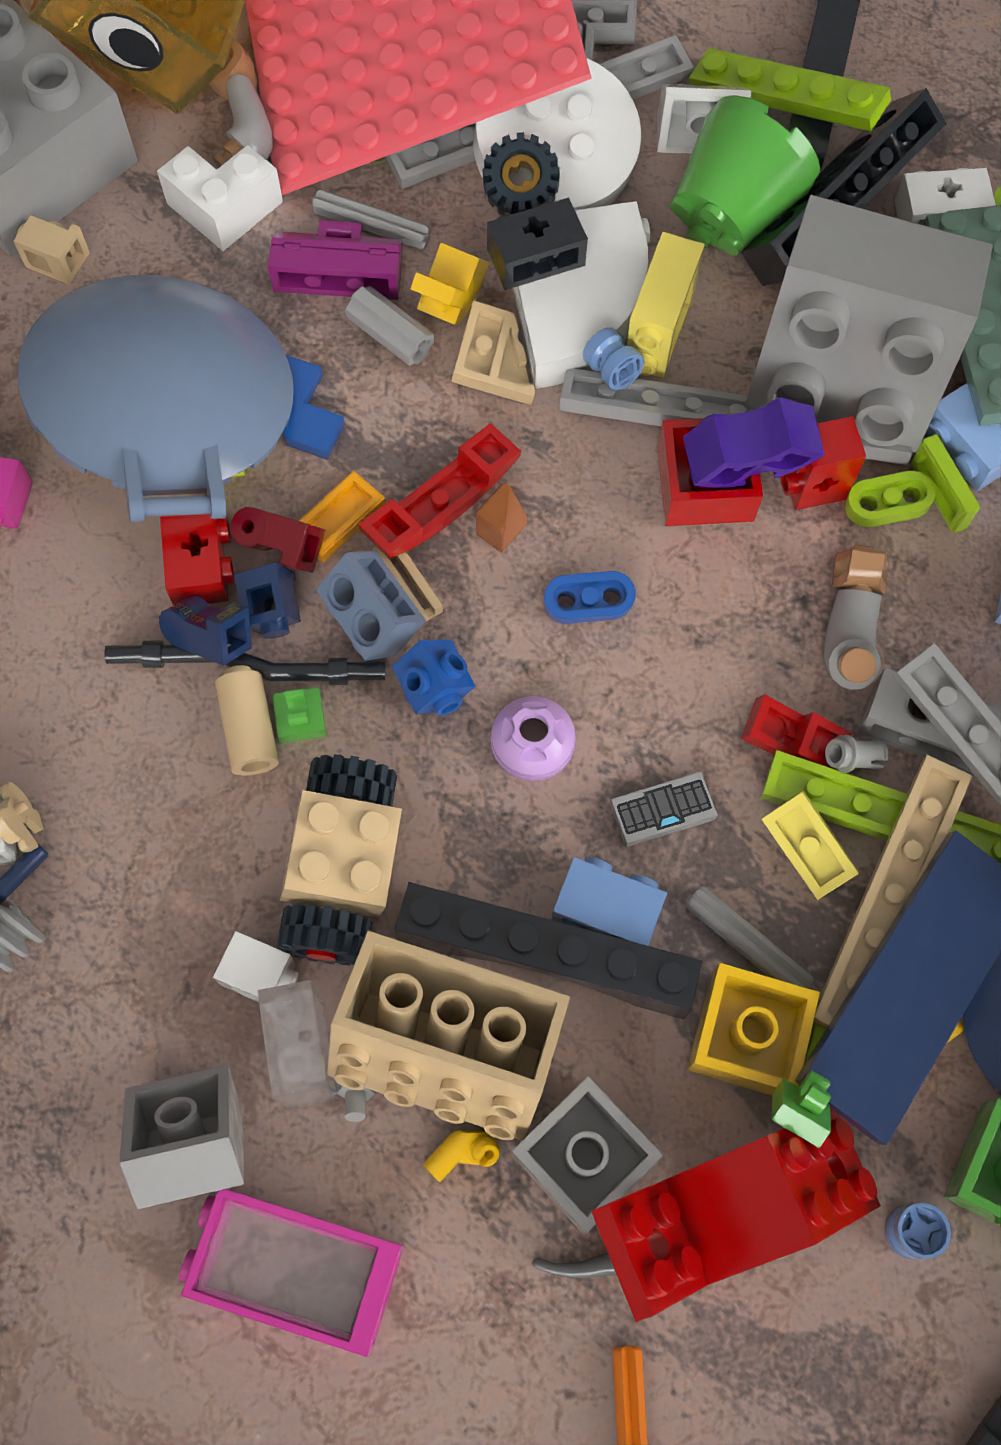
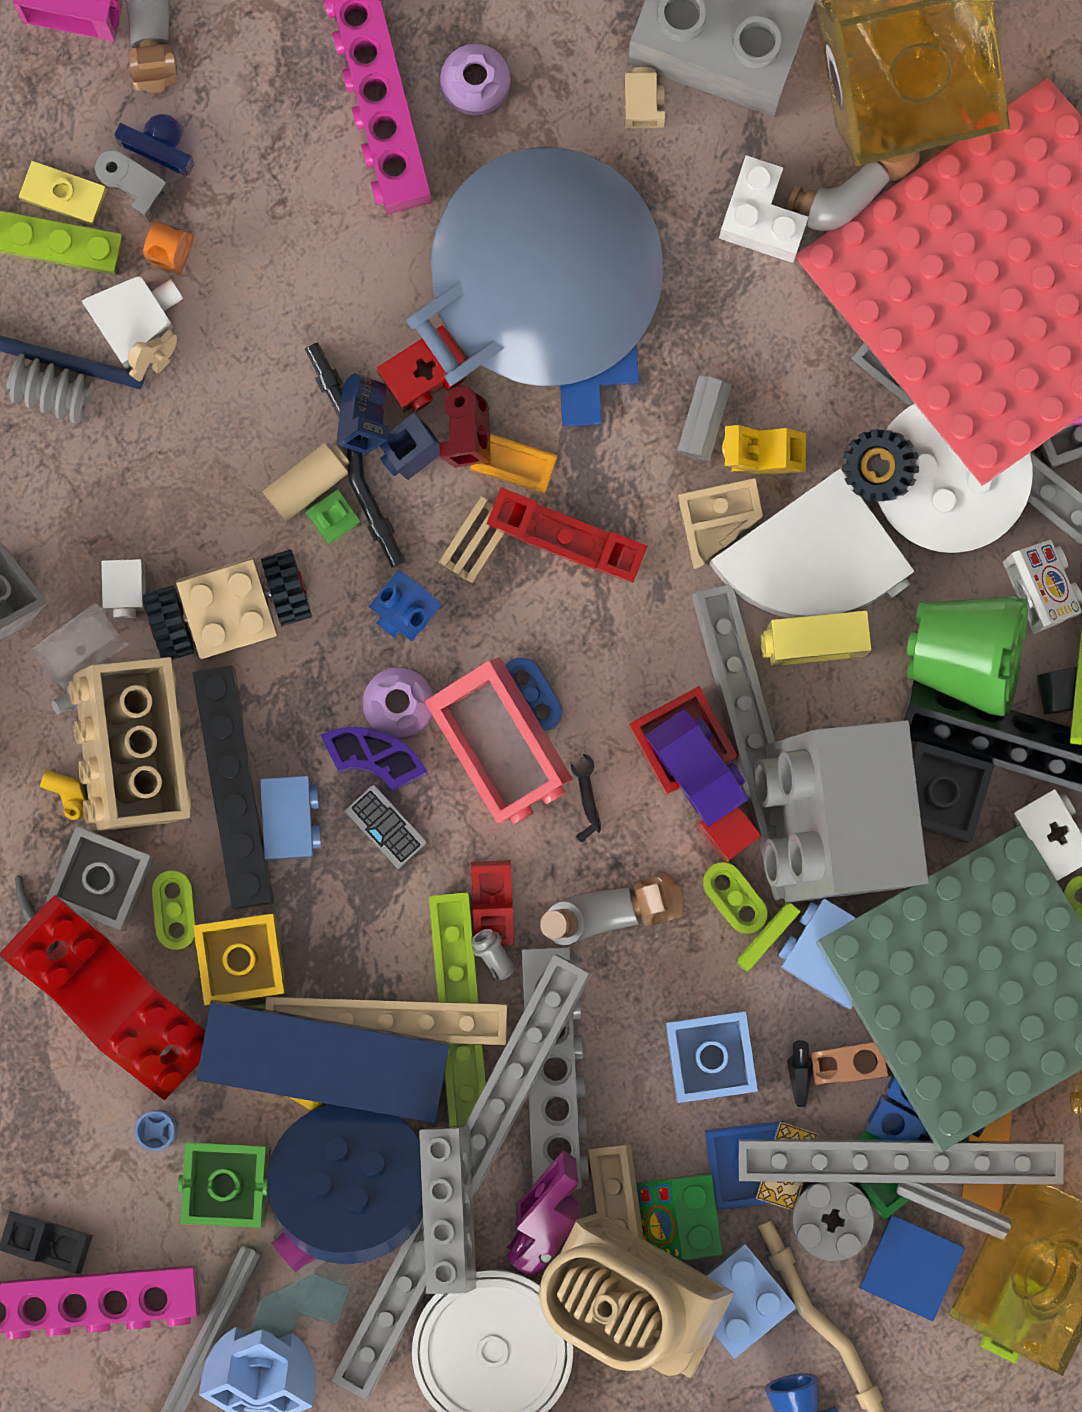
camera: 65 degrees right, 15 degrees up
magenta piece [268,220,403,300] -> none
light grey axle [312,189,430,249] -> none
sand blue brick [316,551,426,661] -> none
dark orange slope [476,482,528,553] -> none
black brick [487,197,588,290] -> none
medium blue wheel [583,327,644,390] -> none
light grey axle [686,886,814,989] -> none
light yellow plate [761,791,859,900] -> none
bright green tile [772,1070,831,1148] -> none
none -> lime plate [152,870,196,950]
none -> dark purple brick [321,727,429,792]
none -> window [424,657,573,825]
none -> black piece [571,754,601,842]

